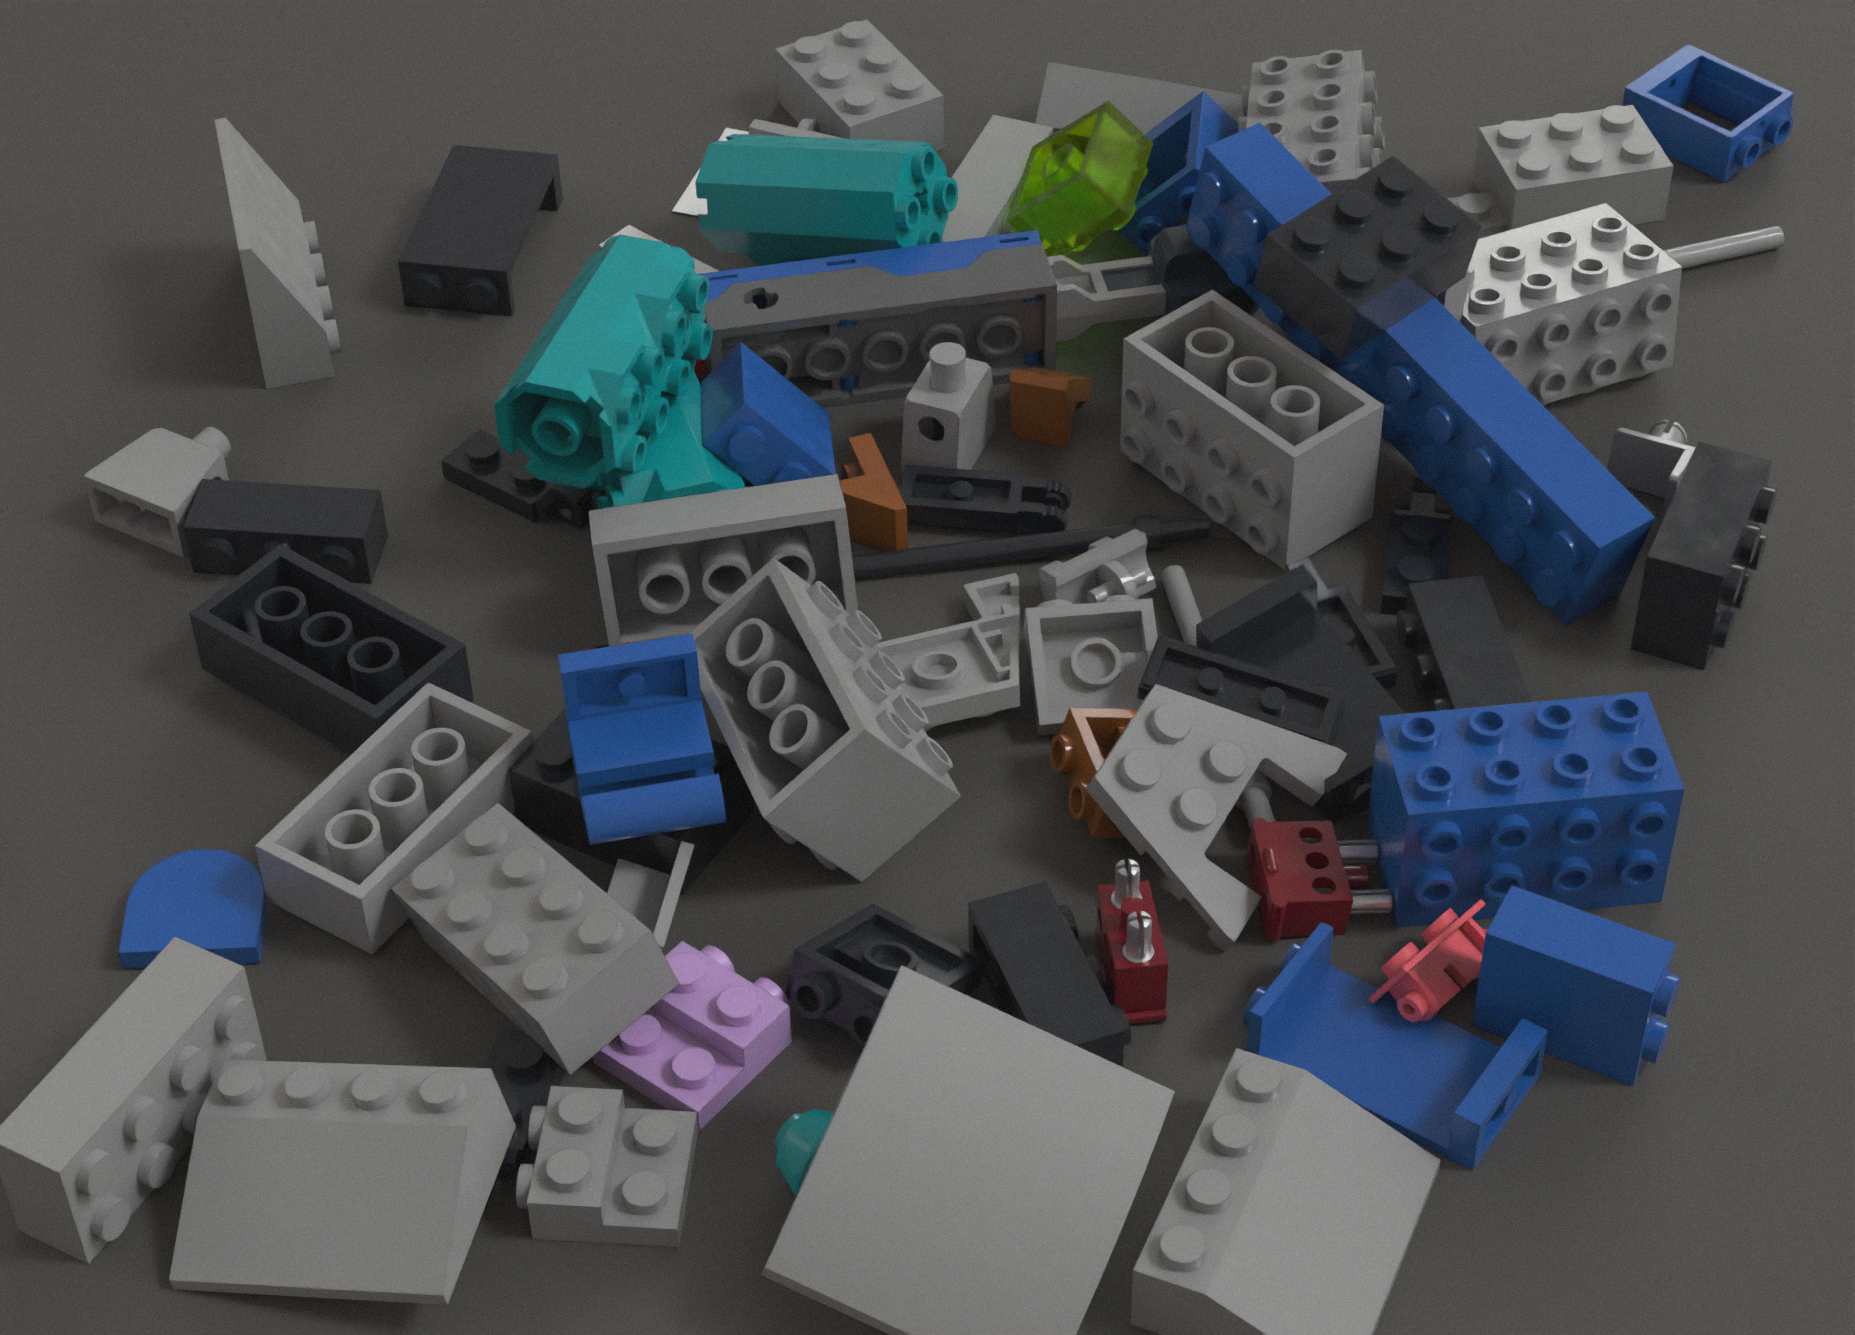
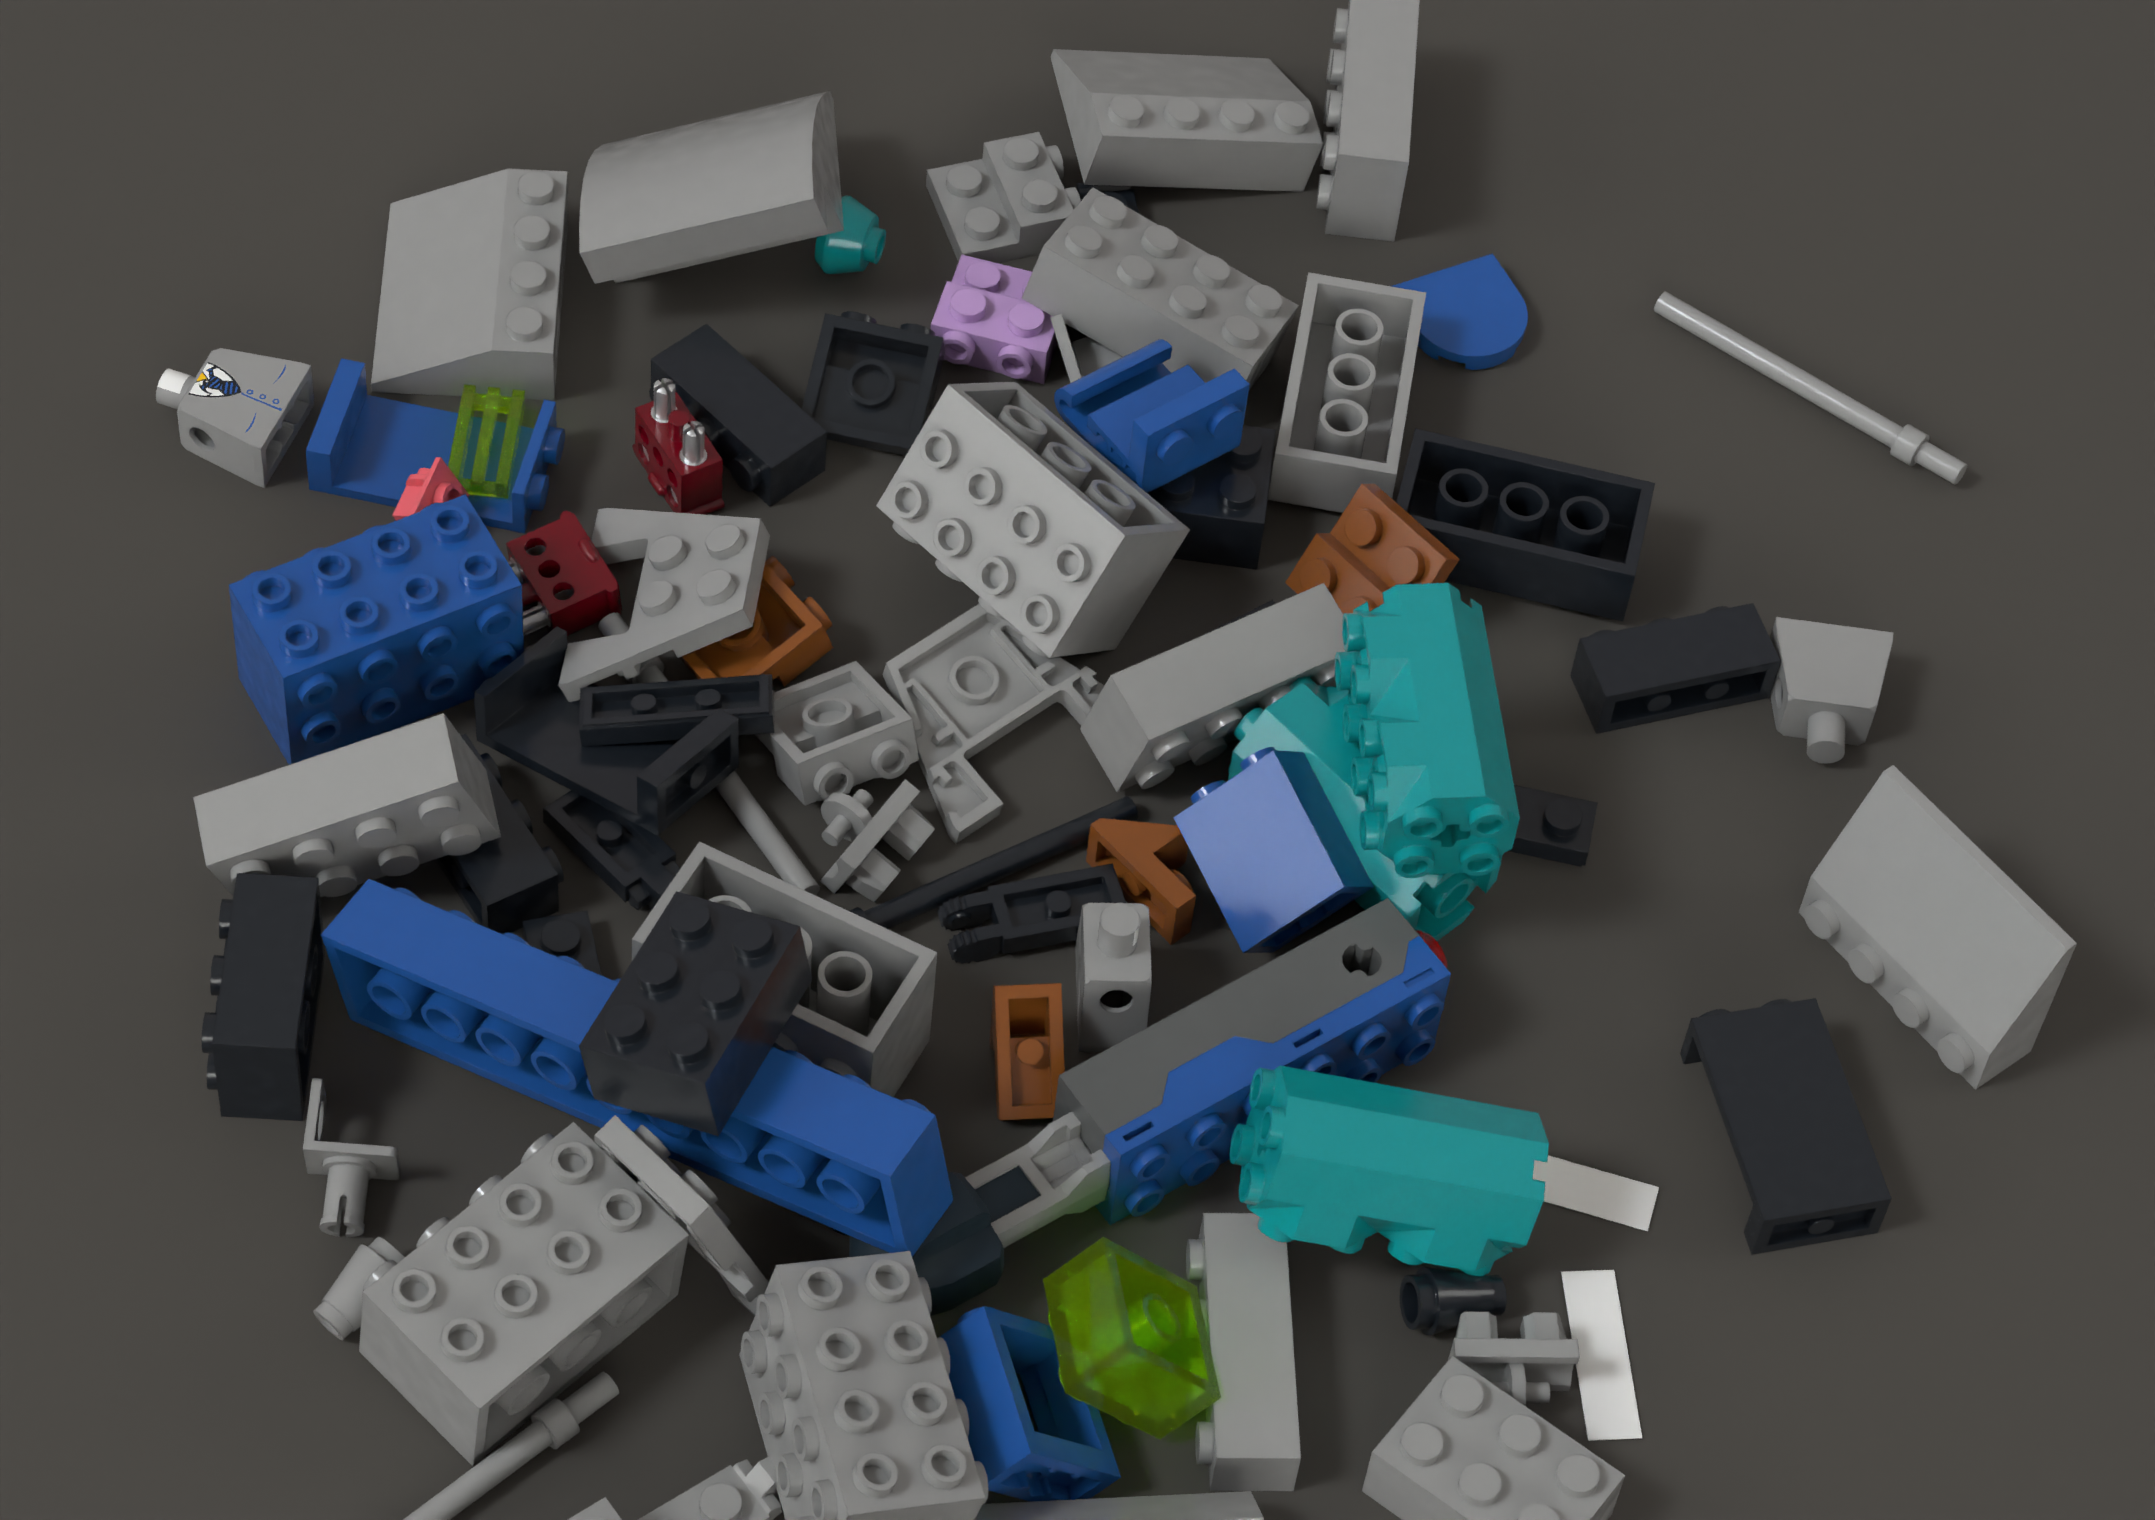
camera: 150 degrees right, 10 degrees up
blue brick [1472,885,1681,1086] -> none
none -> light grey torso [156,348,314,488]
none -> light grey brick [193,713,501,897]
none -> light grey cone [313,1237,405,1341]
none -> clear neon green tile [448,384,525,499]
none -> dark orange plate [1285,484,1459,614]

